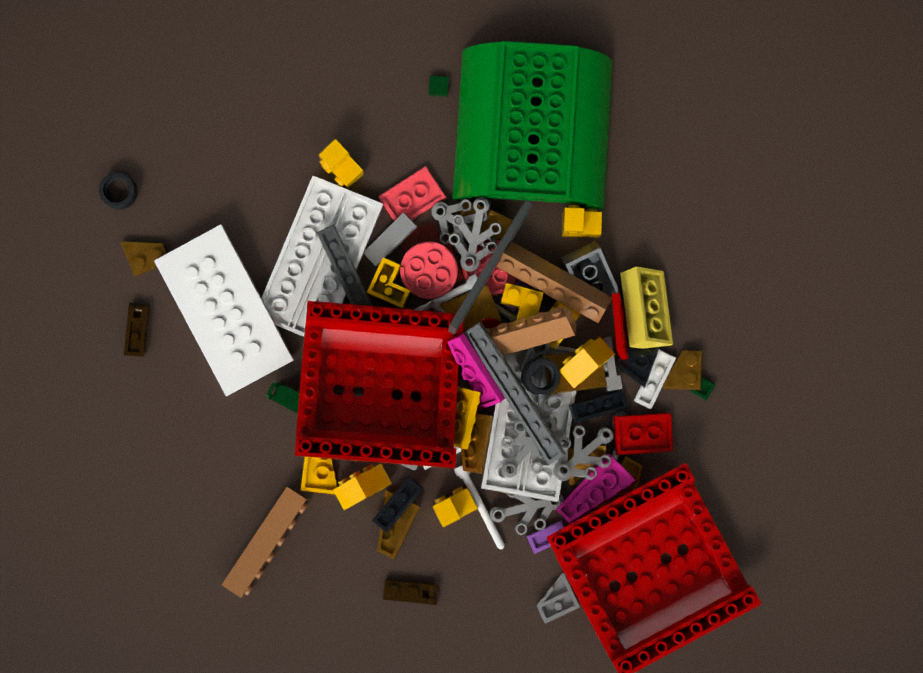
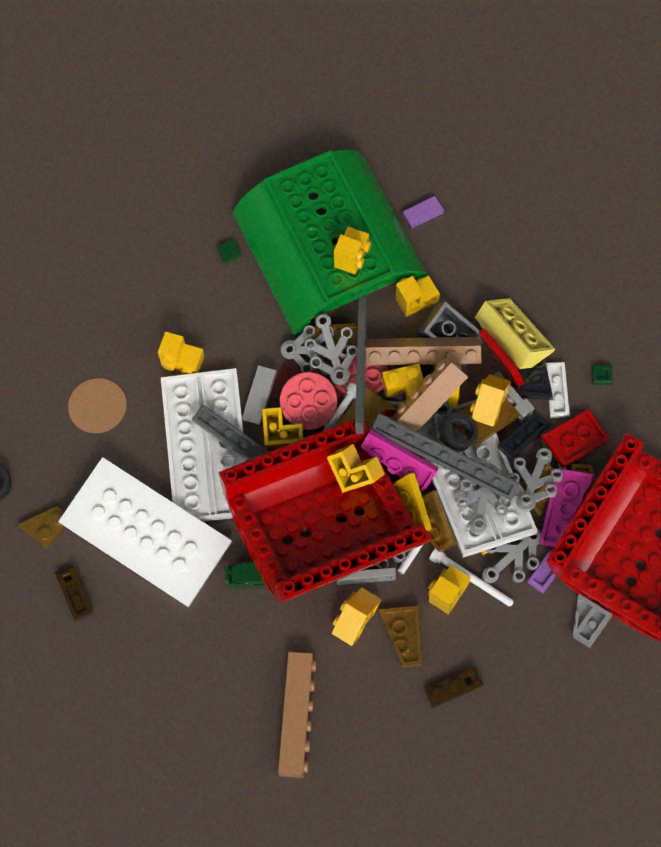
camera: 25 degrees left, 15 degrees down
yellow wing [300,457,337,494] -> none
black tile [372,476,425,533] -> none
coral tile [378,166,446,221] -> none
pearl gold wing [663,351,703,390] -> none
none -> medium nougat sticker [68,378,127,433]
none -> yellow brick [327,444,385,492]
none -> yellow brick [334,227,371,275]
none -> medium lavender tile [403,196,444,229]

